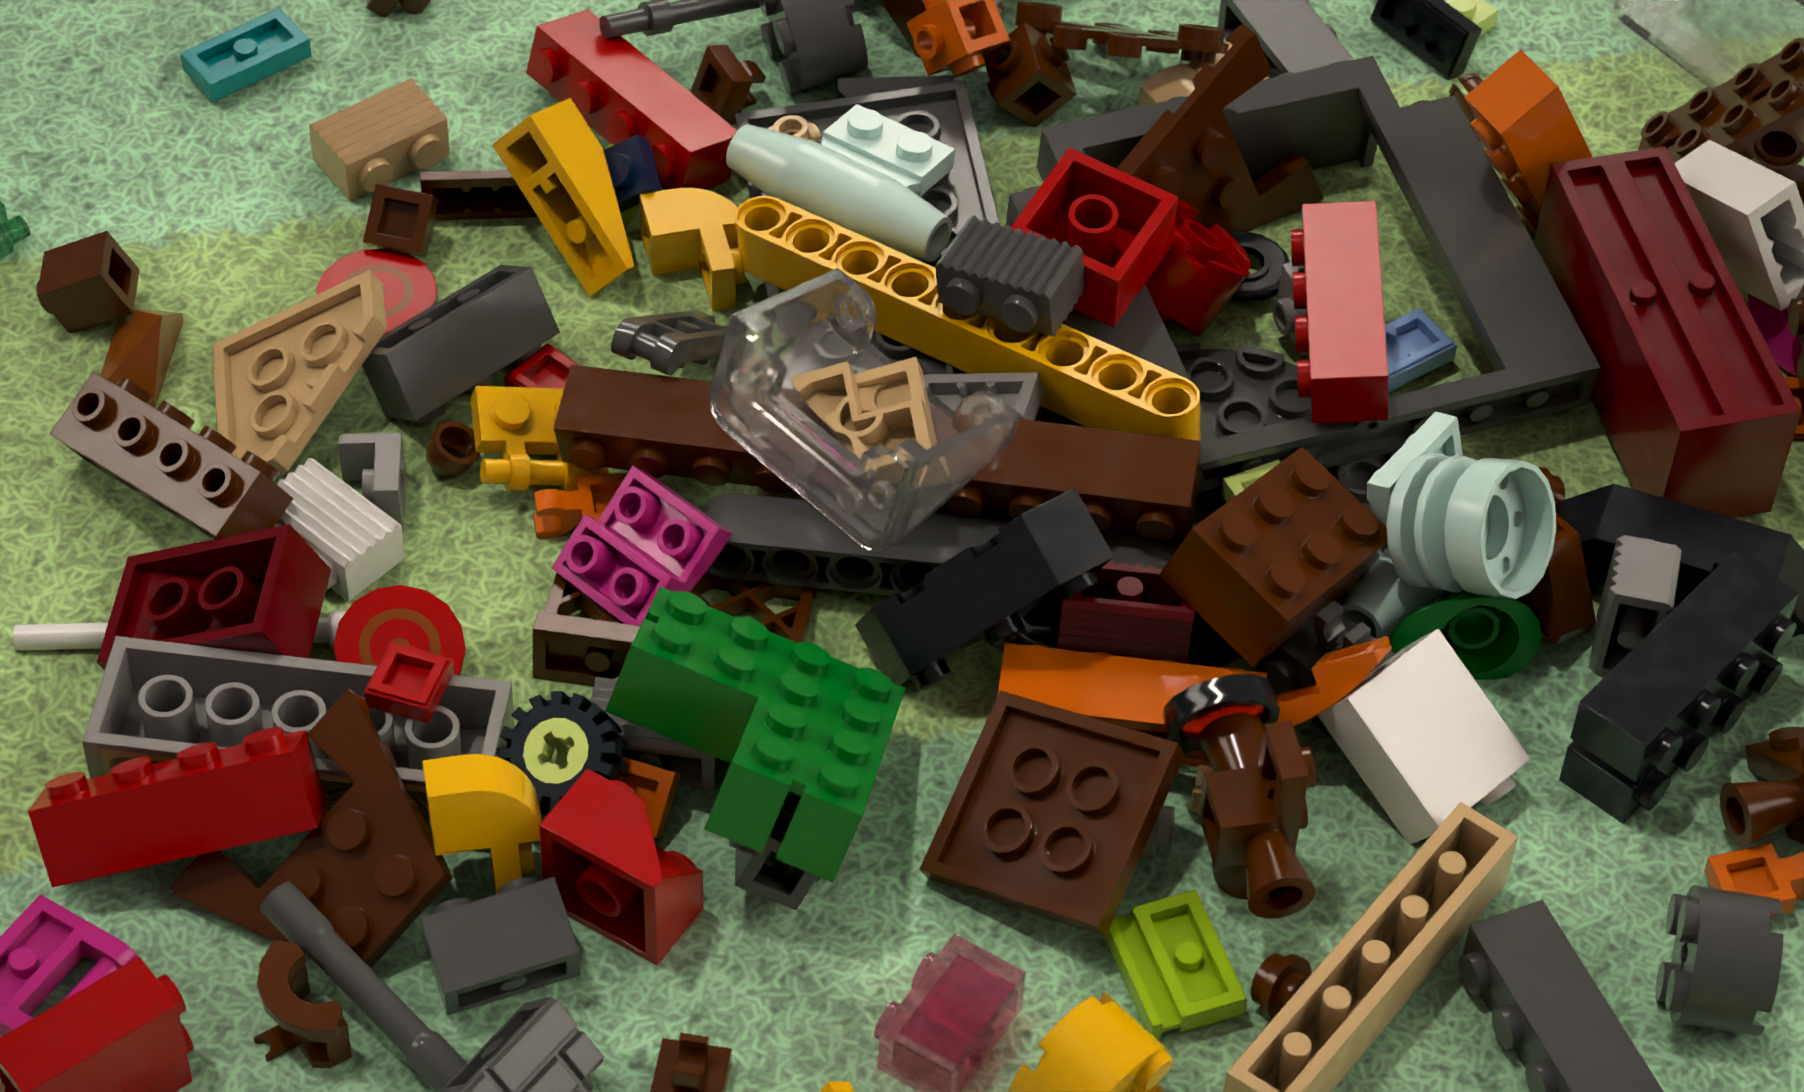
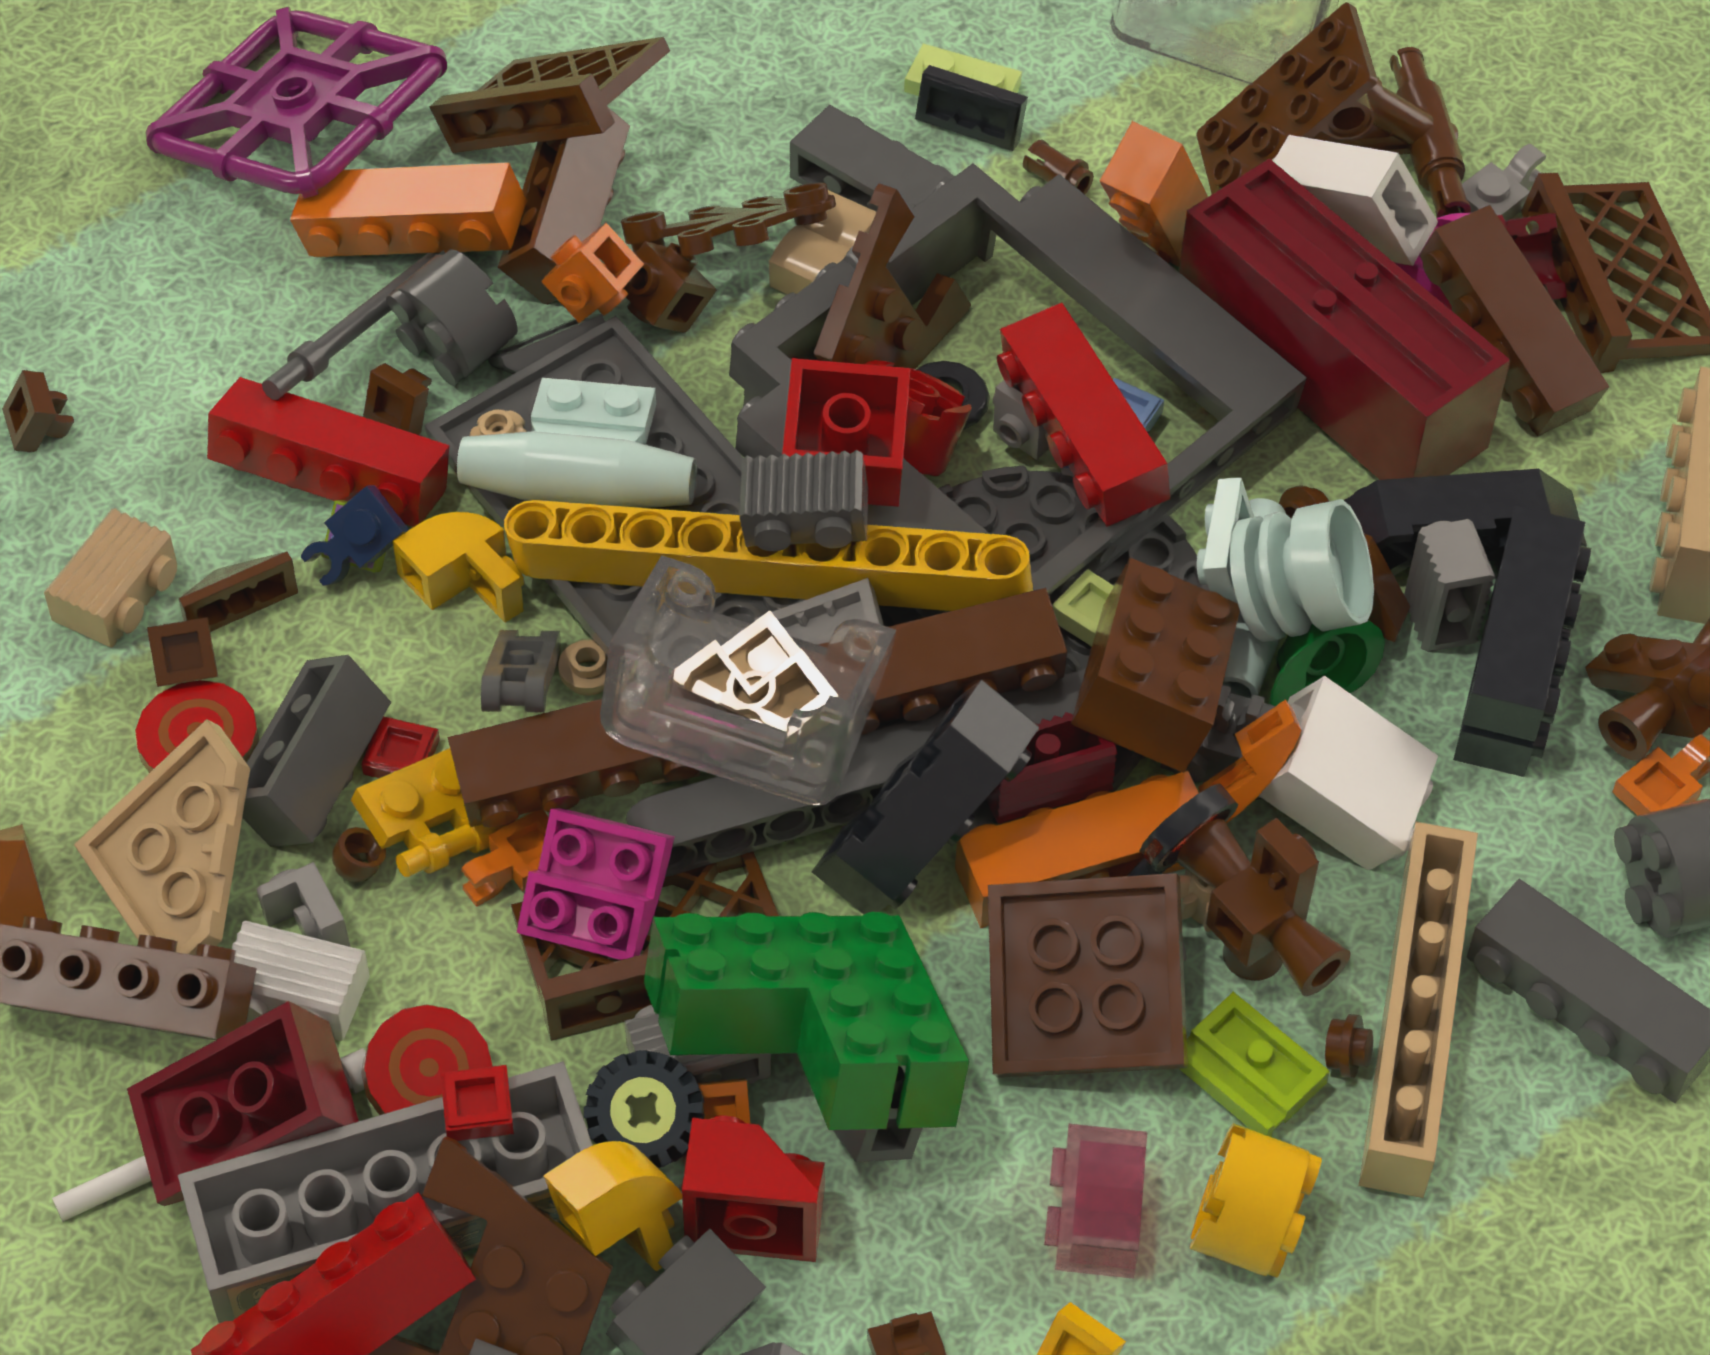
camera: 25 degrees left, 5 degrees up
yellow slope [492,98,635,297] -> none

